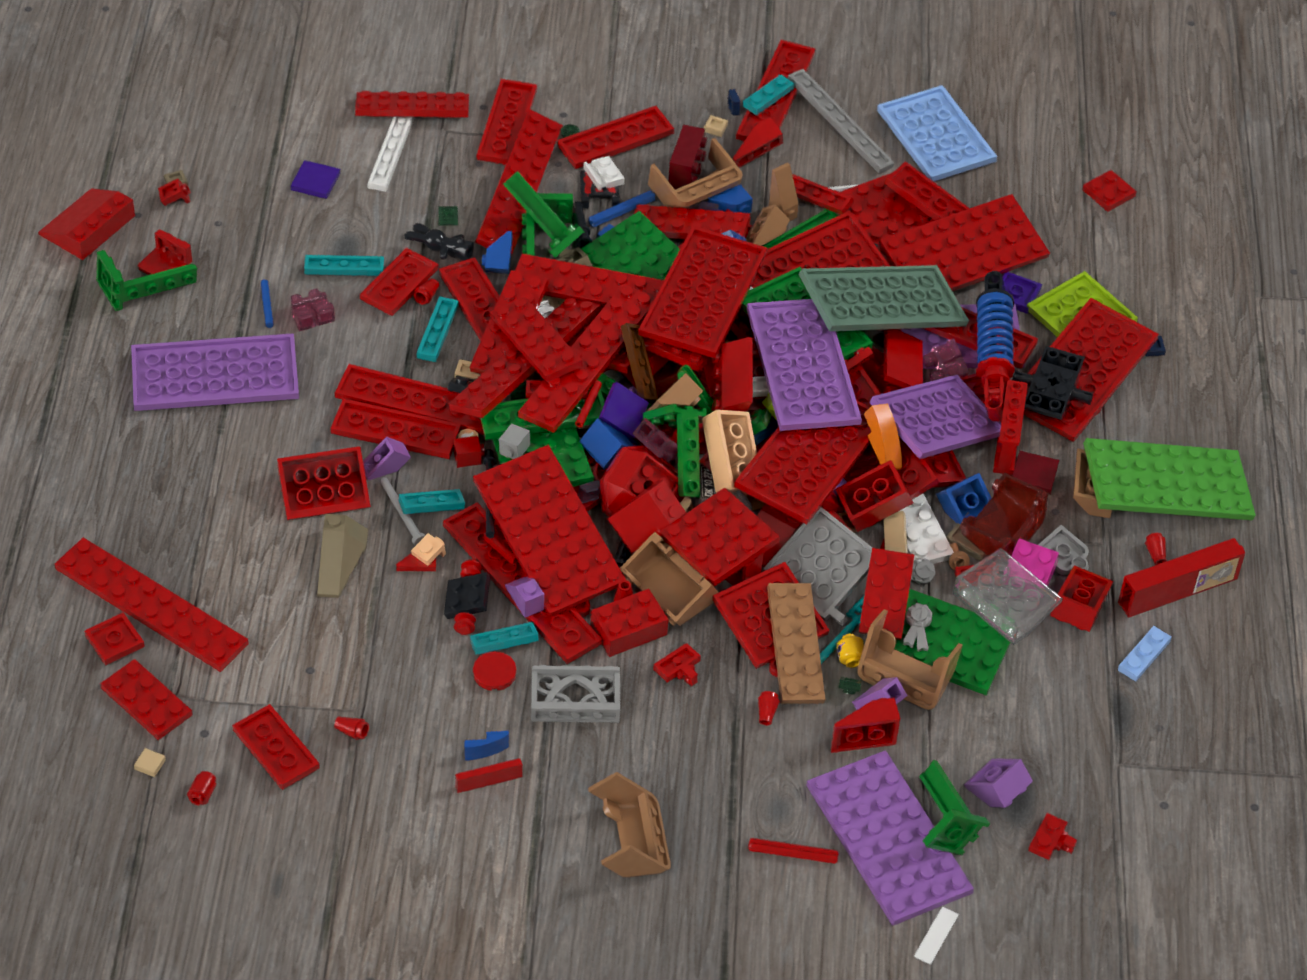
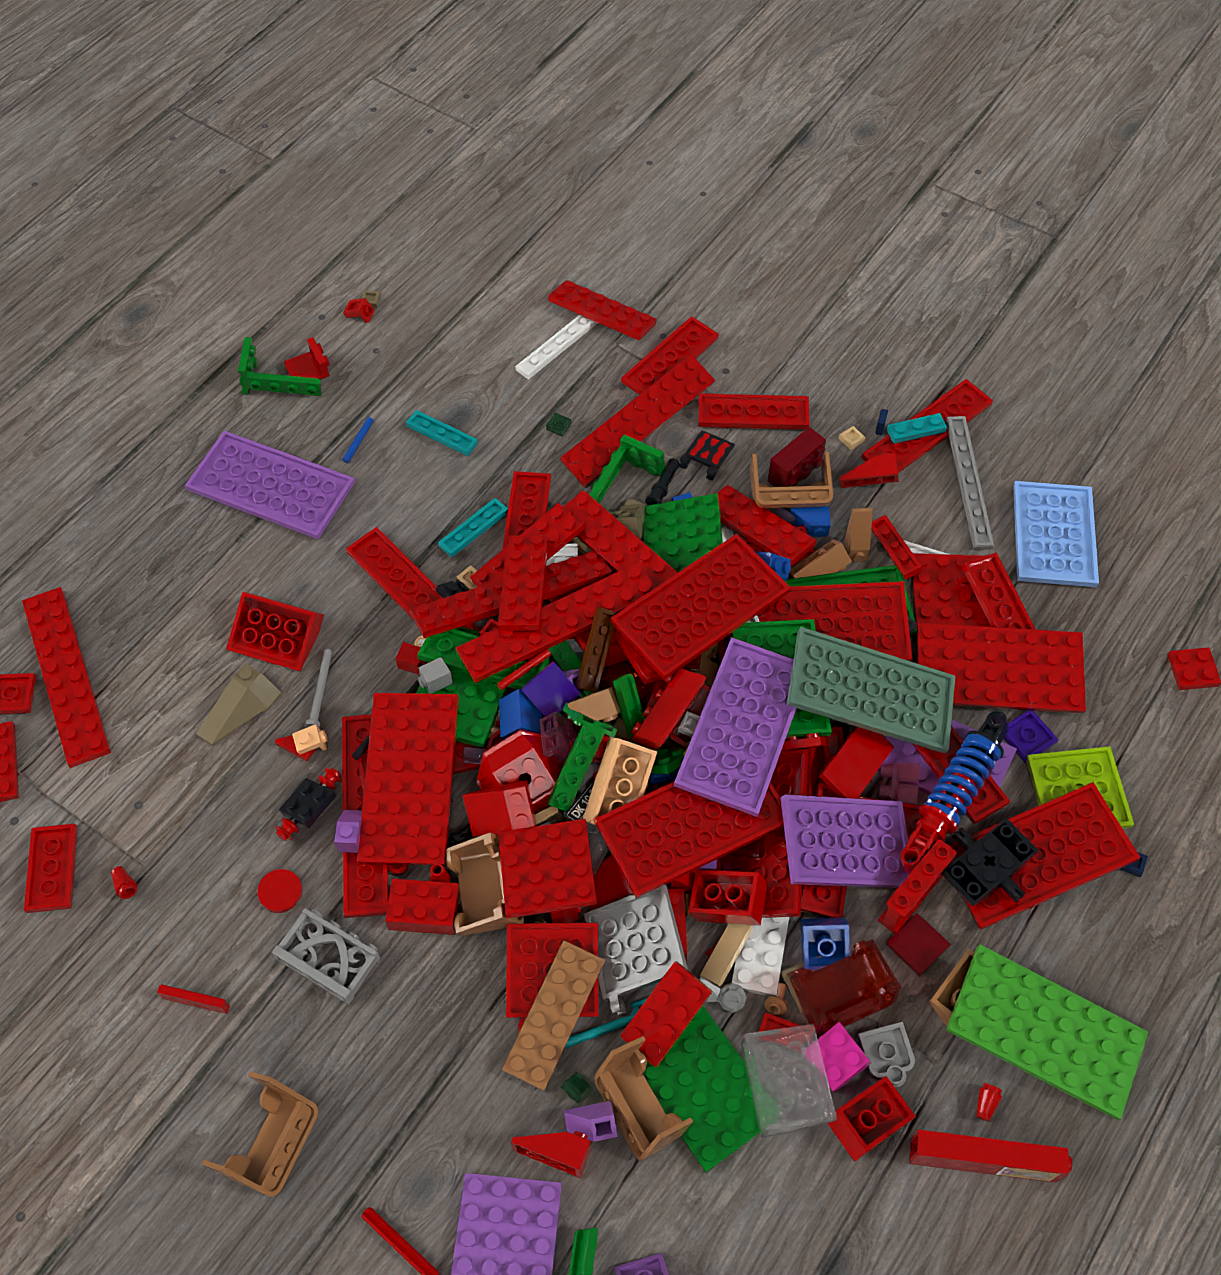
camera: 35 degrees right, 10 degrees up
red slope [38,188,135,260] -> none
dark purple tile [291,160,340,199] -> none
clear pink hips [291,288,335,332] -> none
red plate [330,399,461,459] -> none
red plate [360,248,439,316] -> none
medium lavender slope [363,437,411,480] -> none
teal plate [398,489,465,514] -> none
black animal [404,223,474,261] -> none
red cone [414,279,439,305] -> none
blue slope [464,731,509,760] -> none
teal plate [470,622,539,655] -> none
blue slope [482,231,513,274] -> none
green bracket [503,171,584,257] -> none
clear green plate [561,124,579,138] -> none
white plate [584,156,625,191] -> none
blue axle [588,190,655,227] -> none
red hinge [653,643,701,686] -> none
red cone [758,691,780,726] -> none
yellow head [836,634,864,668] -> none
orange slope [864,403,902,470] -> none
light grey piece [903,603,932,652] -> none
light blue plate [1118,626,1172,681] -> none

